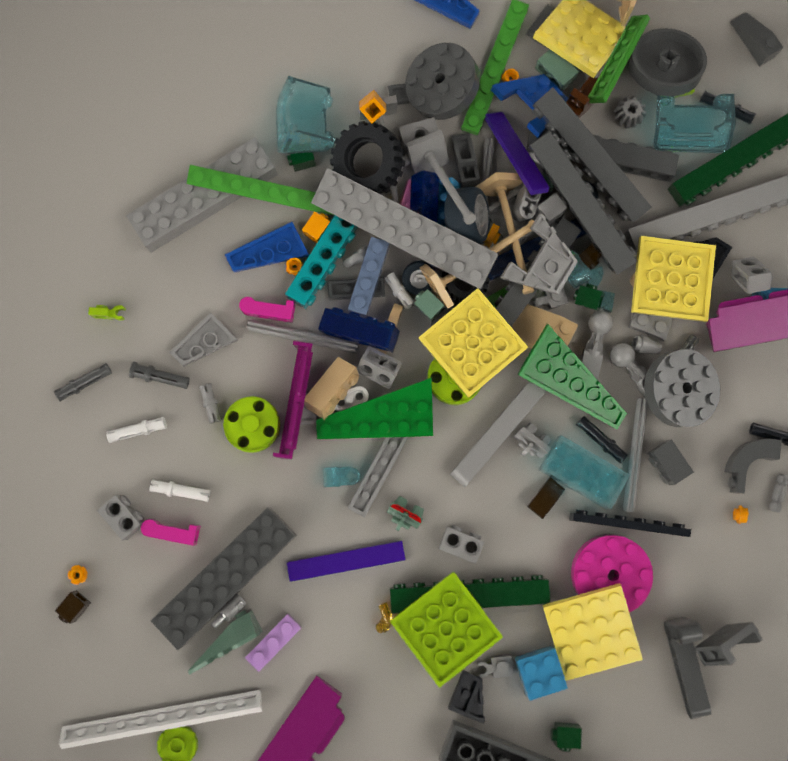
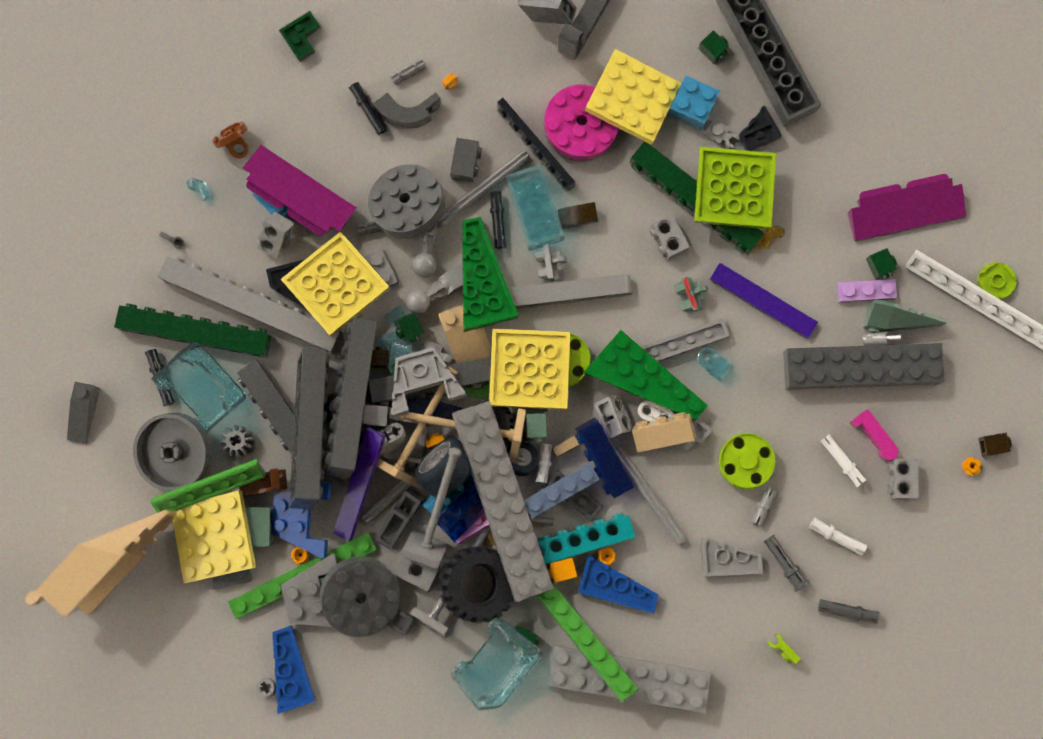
camera: 130 degrees left, 0 degrees up
dark pink leg [239,297,296,323] -> none
magenta slope [273,341,313,459] -> none
light grey arm [343,248,367,268] -> none
light orange brick [359,90,387,124] -> none
light grey cone [631,334,662,354] -> none
none -> light grey wing [281,553,337,627]
none -> dark green brick [866,248,897,280]

